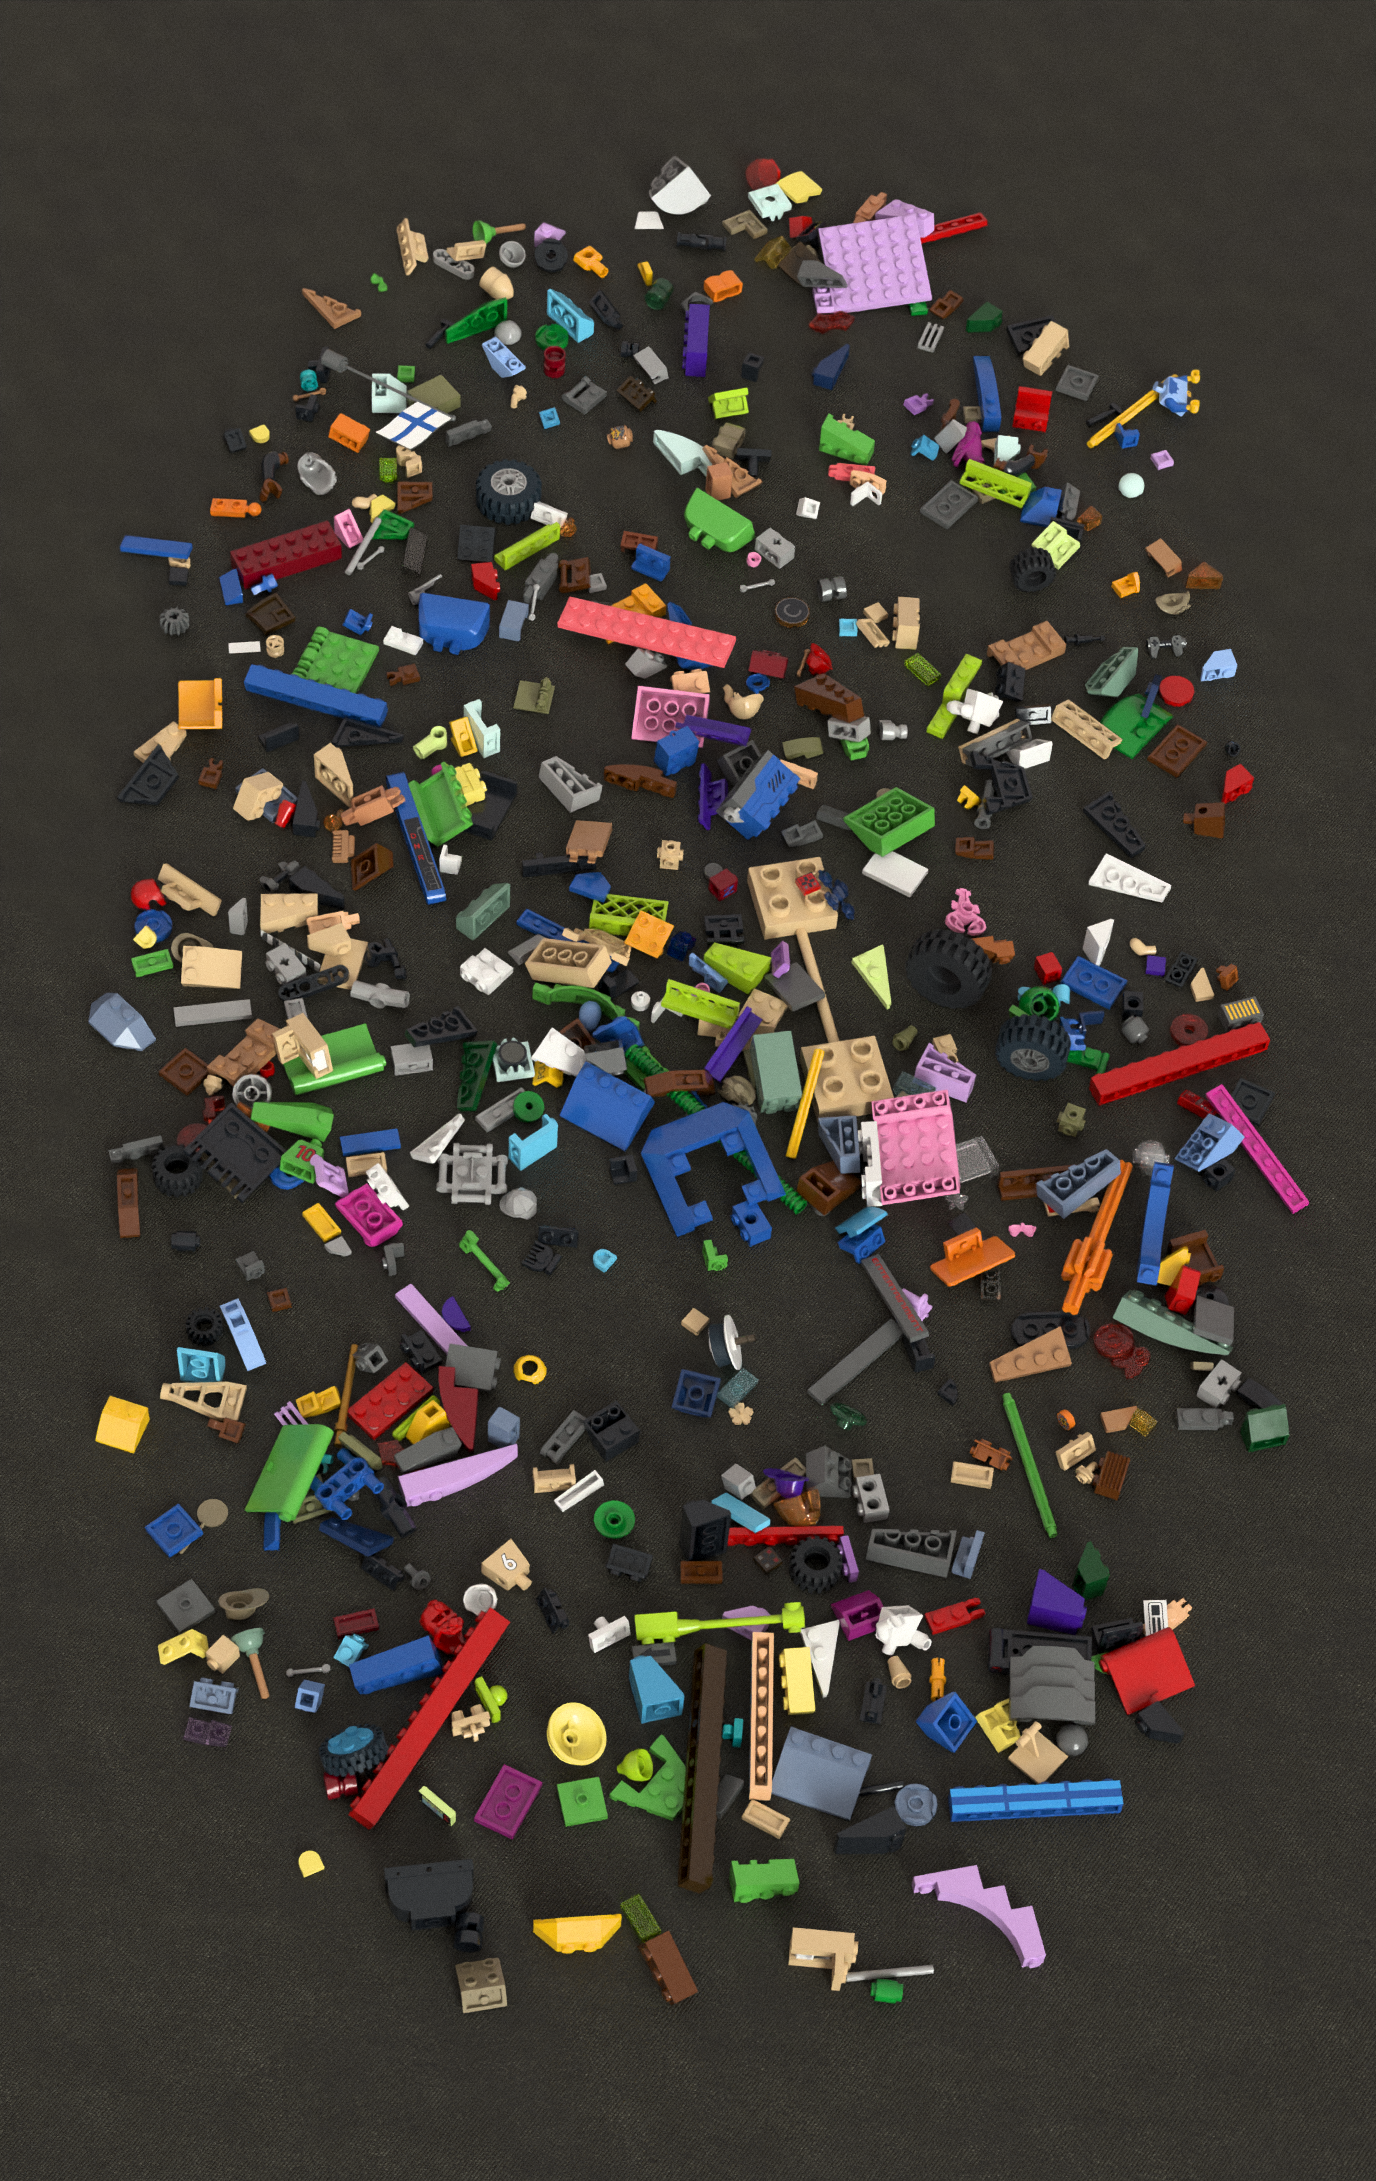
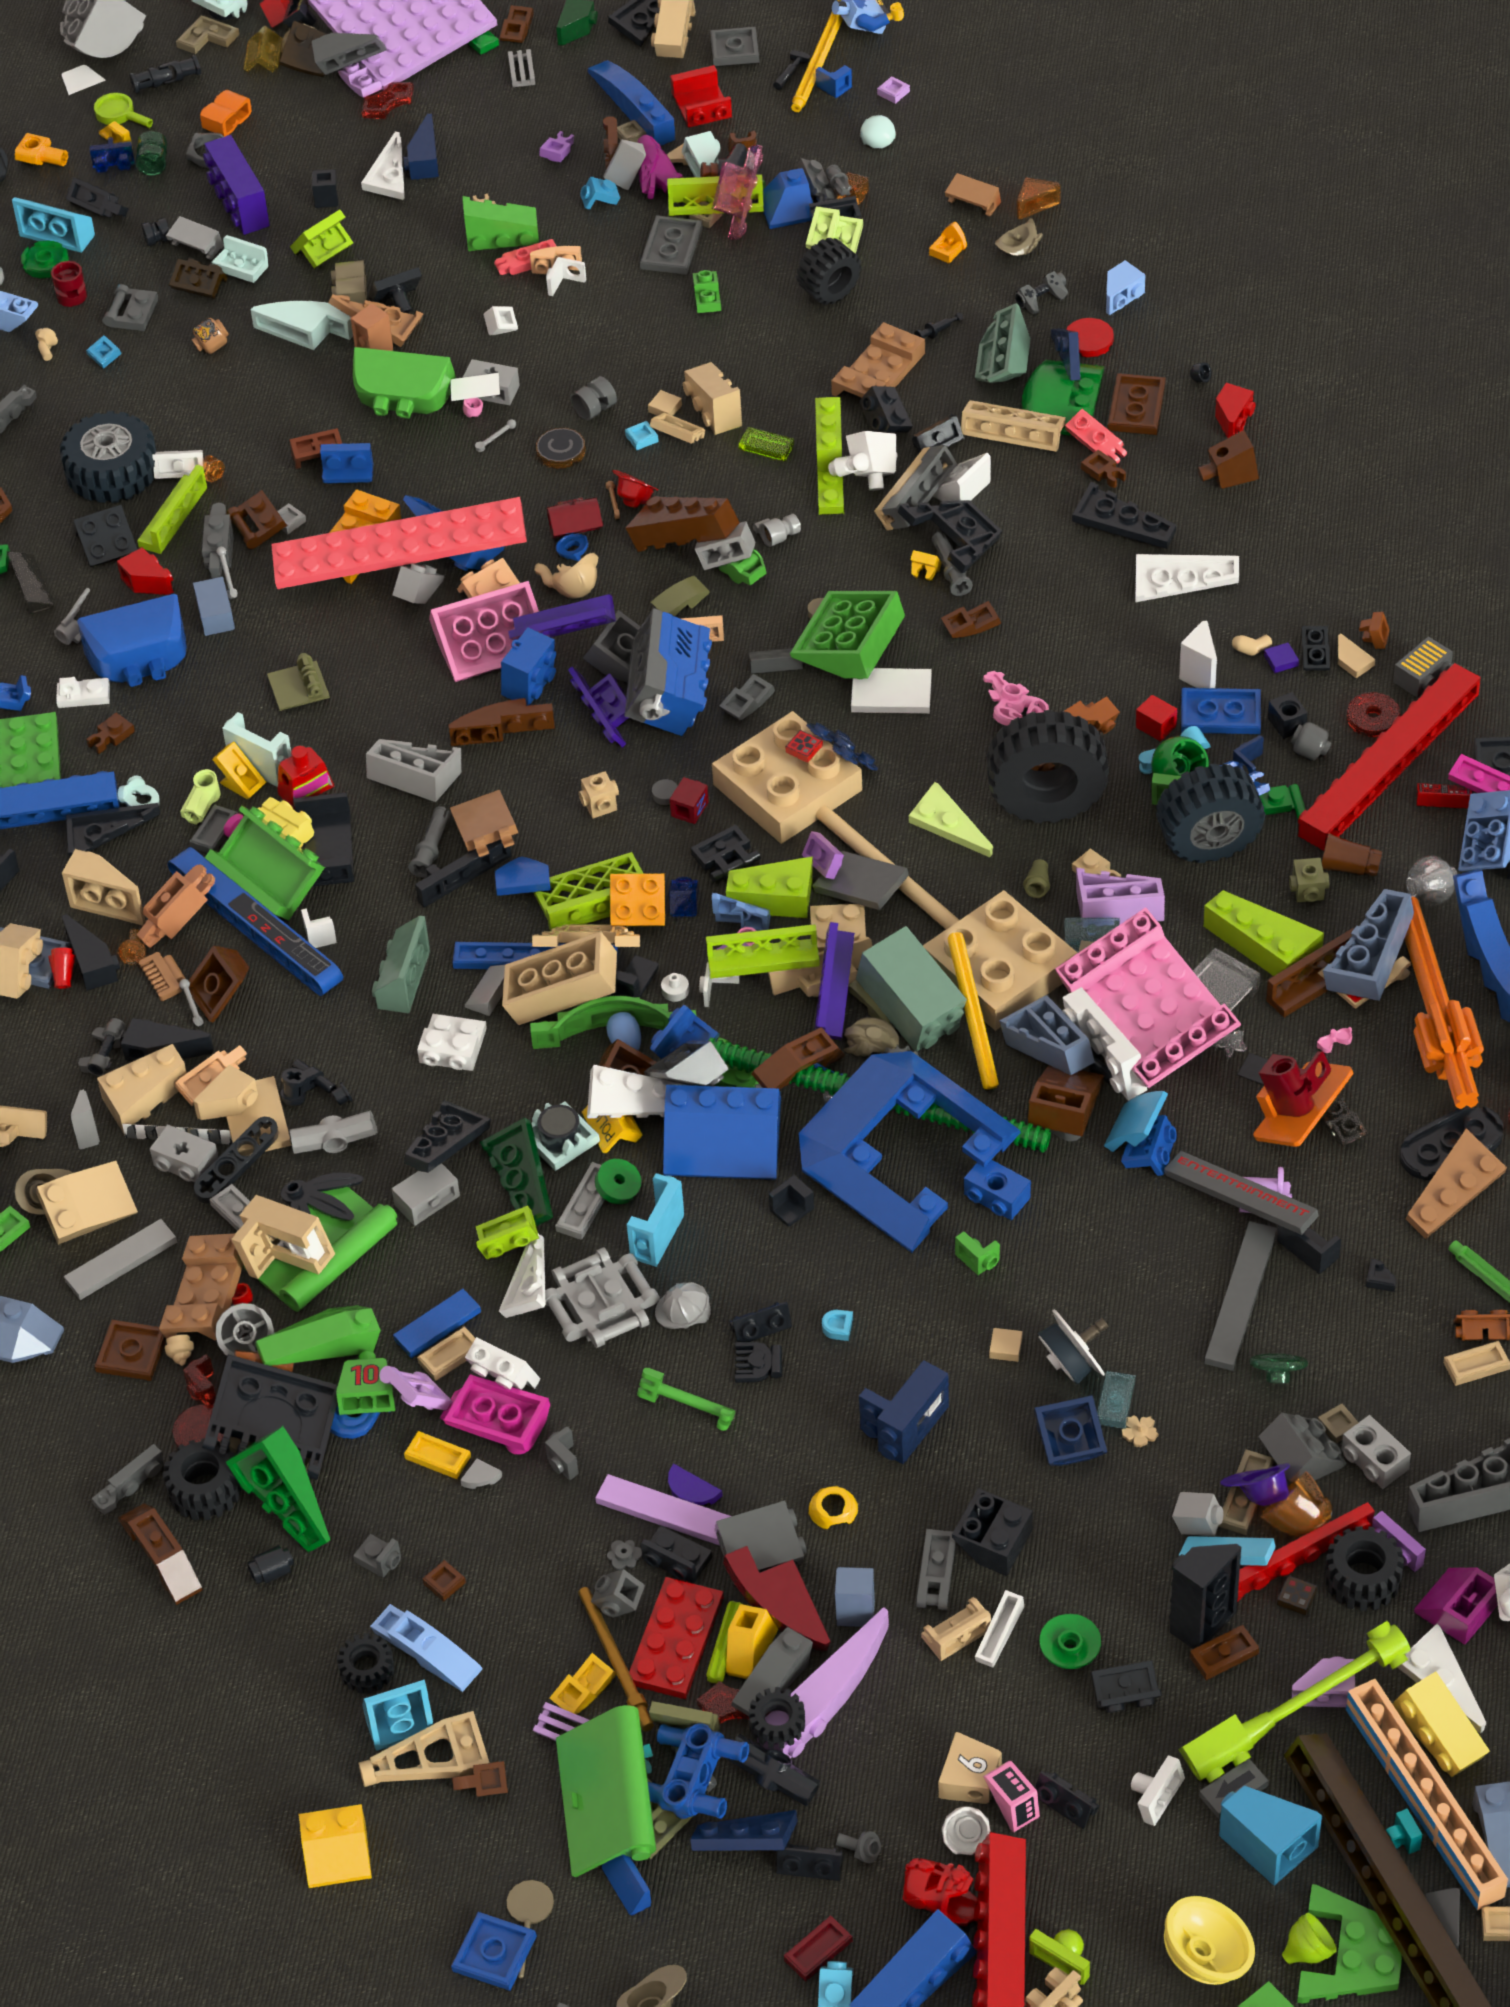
camera: 20 degrees left, 5 degrees down
none -> clear blue hips [89,137,135,173]
none -> lime piece [94,93,153,128]
none -> light aqua piece [118,776,160,807]
none -> light grey hinge [179,979,204,1027]
none -> dark grey tile [190,805,238,853]
none -> light aqua bracket [212,235,268,283]
none -> green wedge [226,1426,330,1553]
none -> red torso [278,746,334,809]
none -> black plant [281,1172,364,1221]
none -> white wing [361,131,405,200]
none -> dark grey pin [408,806,450,878]
none -> white sticker [450,373,500,401]
none -> lime bracket [476,1205,539,1259]
none -> dark grey plant [607,1540,642,1570]
none -> bright green slope [692,270,721,313]
none -> clear pink bracket [712,145,763,240]
none -> black tyre [749,1687,805,1749]
none -> dark grey axle [826,165,852,196]
none -> dark blue brick [859,1360,949,1464]
none -> bright pink slope [983,1761,1040,1832]
none -> coral hinge [1065,409,1127,464]
none -> reddish brown plate [1081,449,1126,488]
none -> lime wedge [1203,890,1324,976]
none -> dark red piece [1259,1051,1331,1117]
none -> reddish brown plant [1322,833,1383,876]

